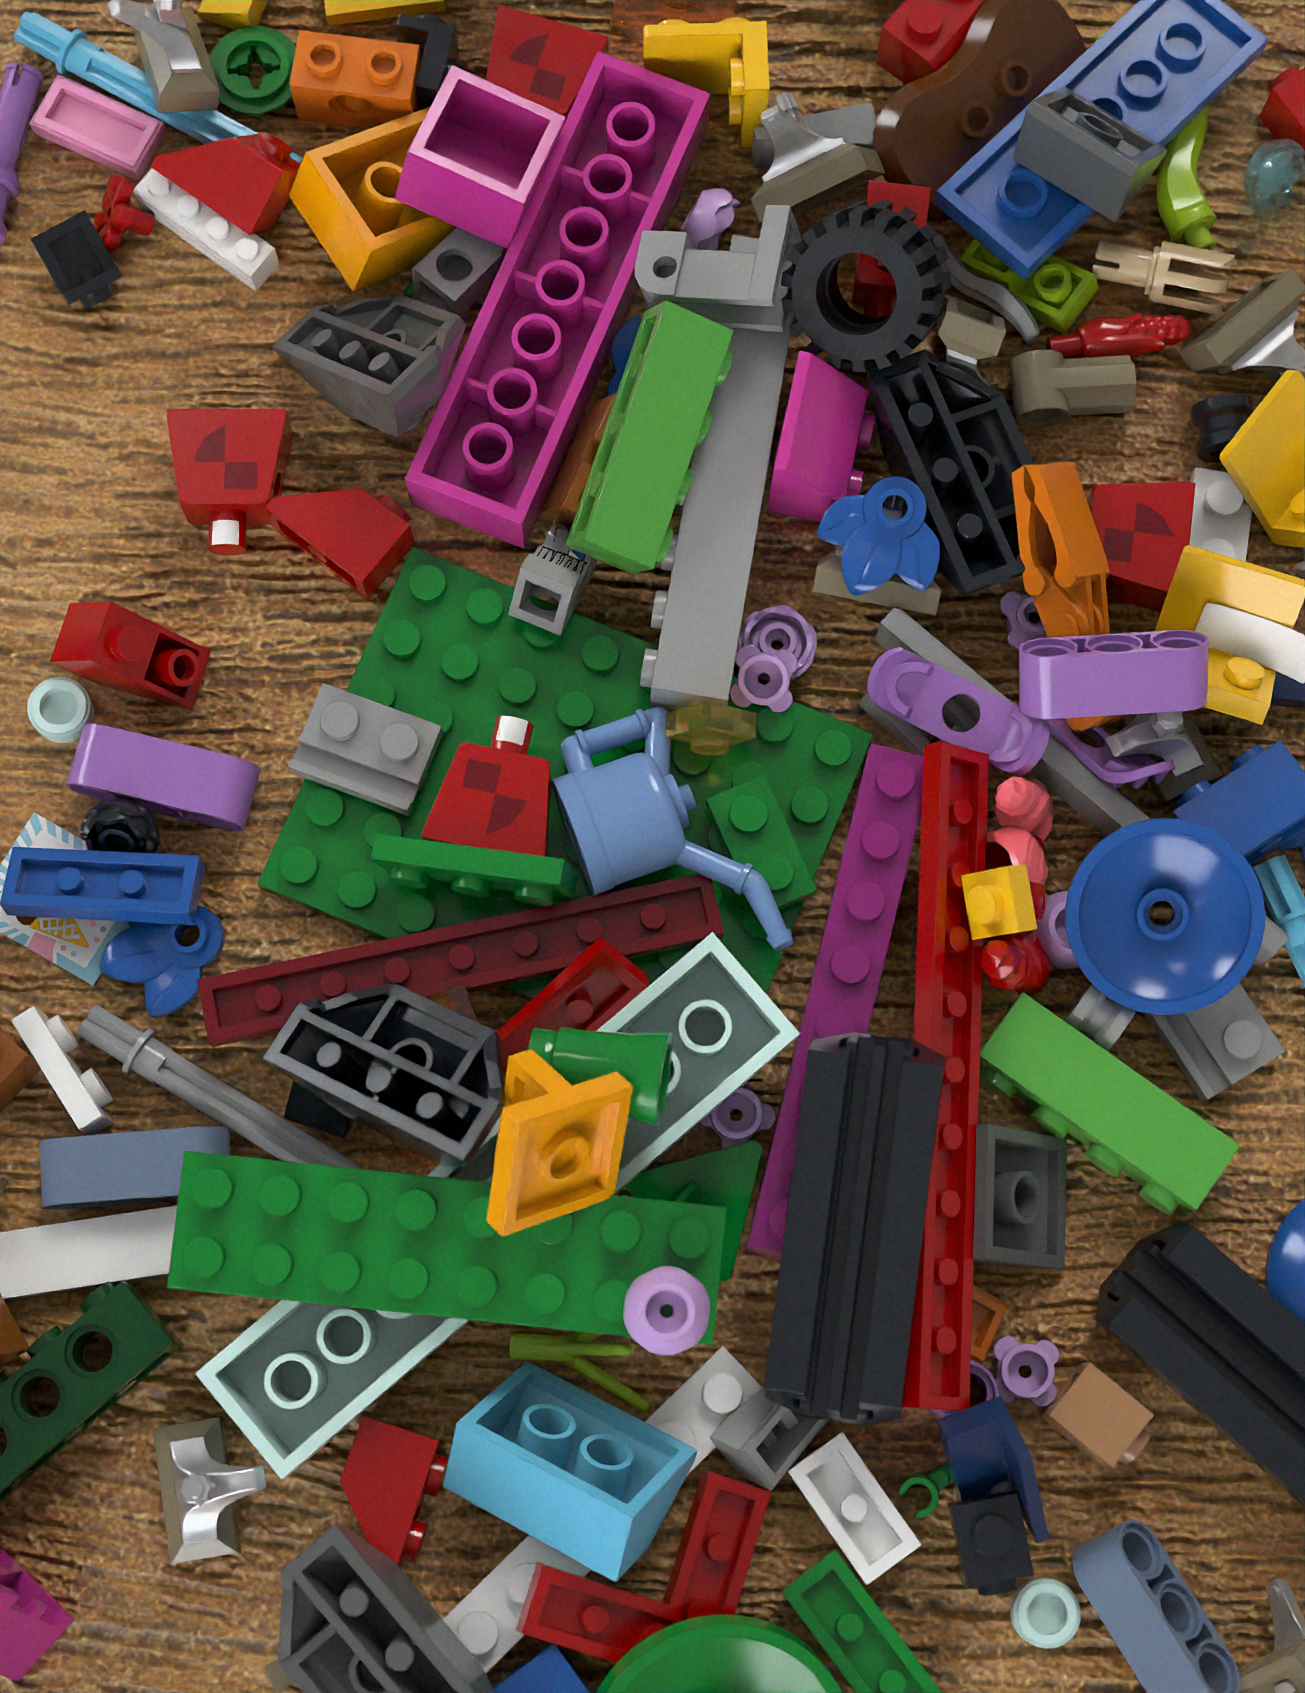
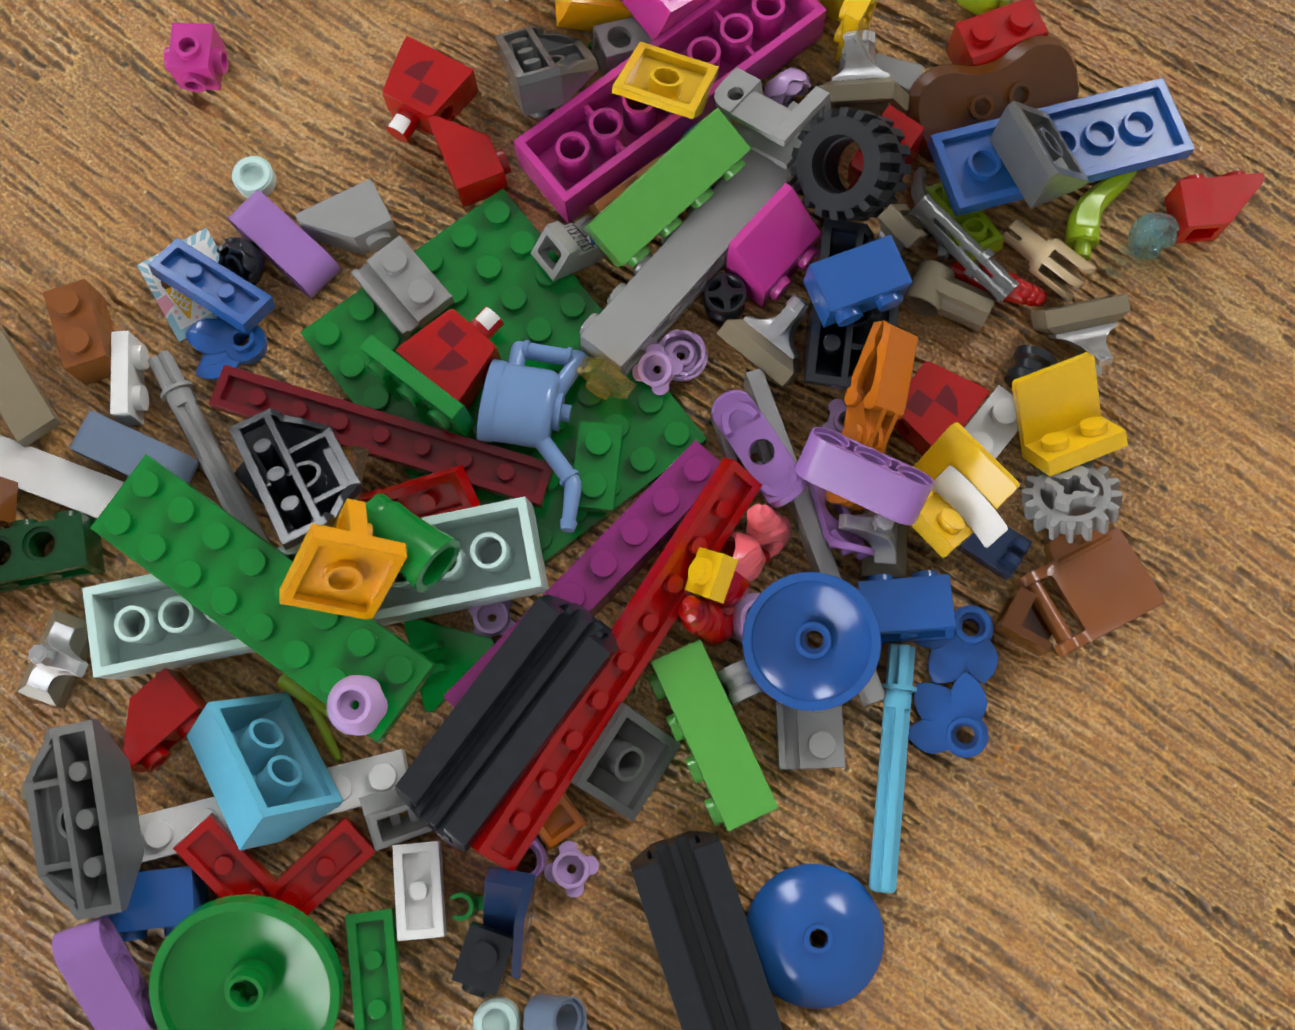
camera: 35 degrees right, 0 degrees up
red slope [50,601,211,709] -> none
blue plate [817,476,940,596] -> none
medium nougat brick [1039,1362,1154,1468] -> none
none -> light grey slope [295,179,399,255]
none -> yellow slope [612,41,719,119]
none -> black wheel [704,273,747,324]
none -> blue brick [803,235,913,328]
none -> dark grey pin [909,194,1020,303]

